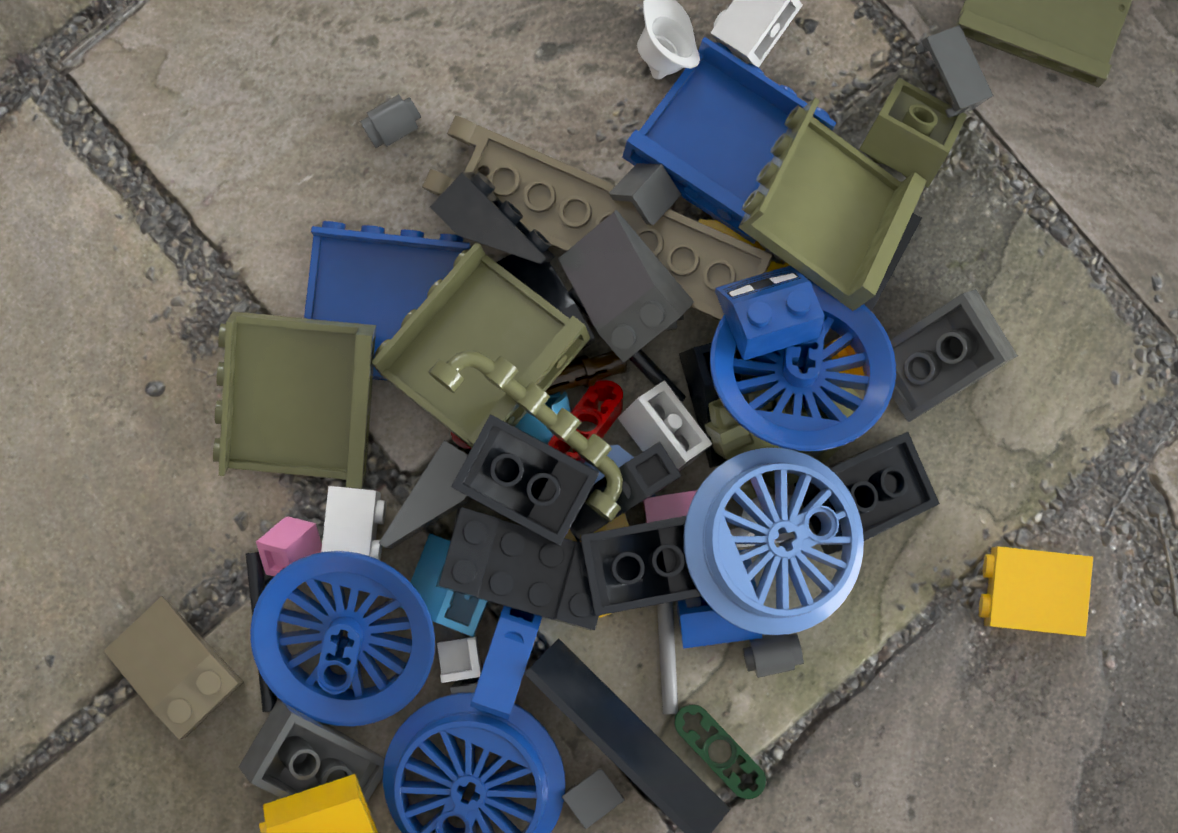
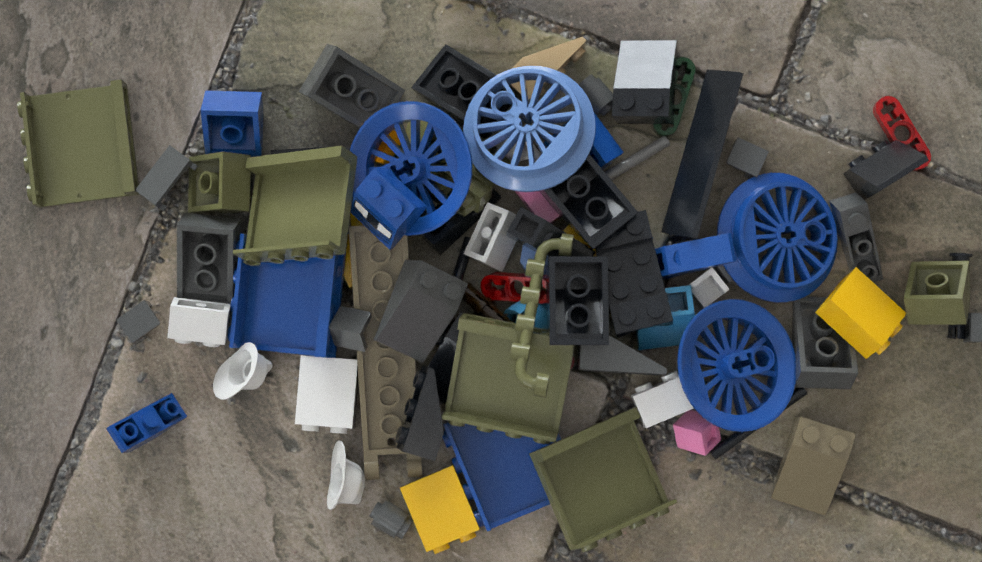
camera: 115 degrees left, 0 degrees up
none -> dark grey slope [177,213,241,304]
none -> blue slope [201,91,264,157]
none -> white brick [295,355,358,434]
none -> white piece [327,440,365,510]
none -> yellow brick [400,465,480,554]
none -> tan slope [510,37,587,104]
none -> slope [612,40,677,124]

